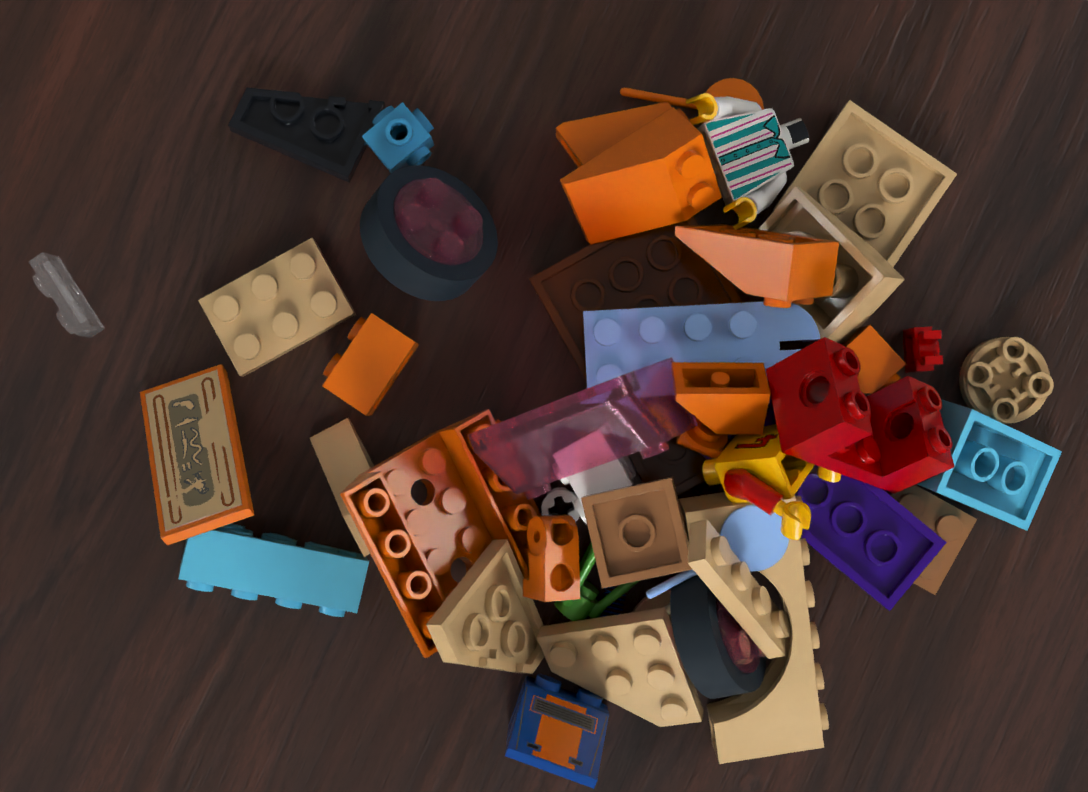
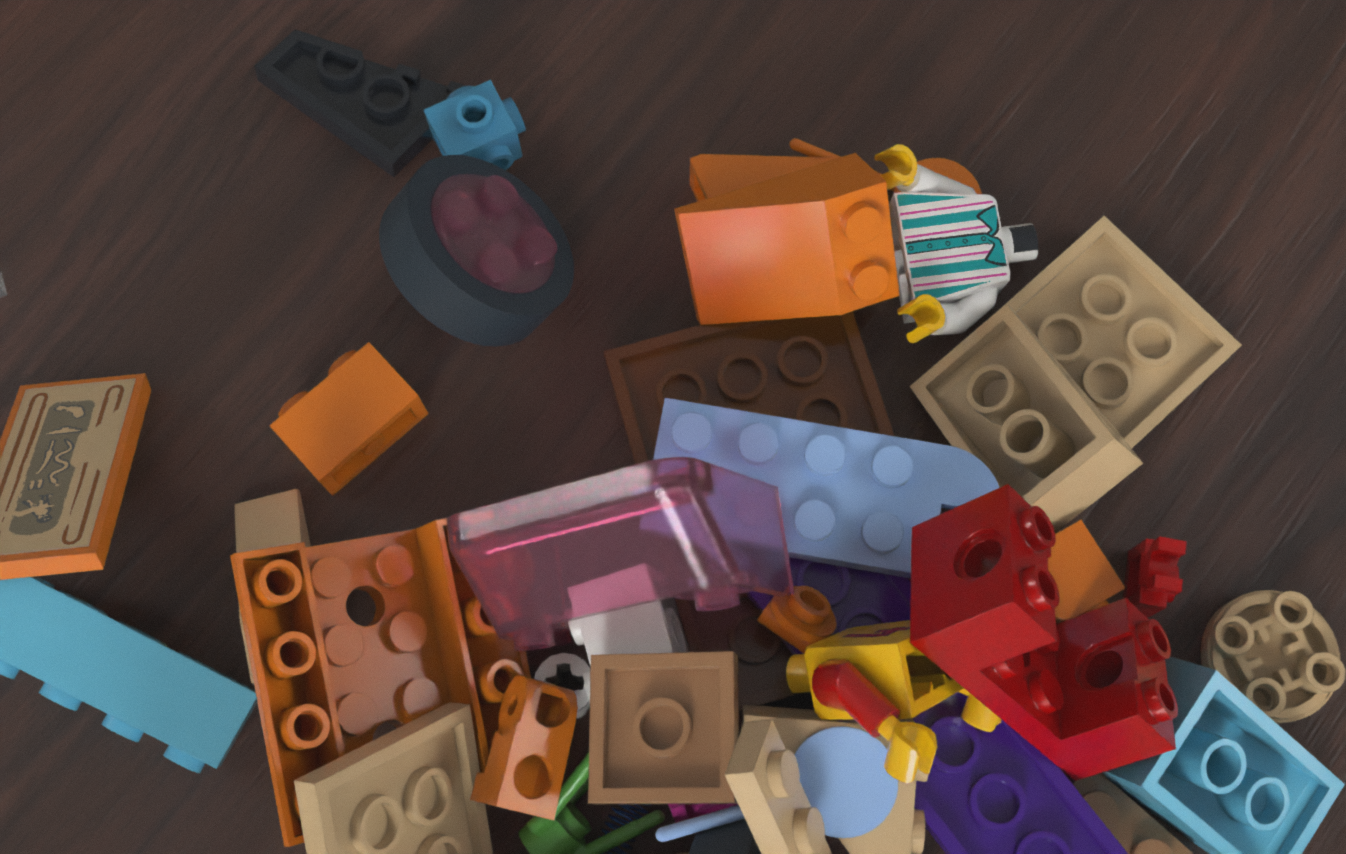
camera: 15 degrees right, 15 degrees down
tan plate [198,238,356,377] -> none
orange slope [671,362,770,435] -> none
orange slope [675,224,839,308] -> none

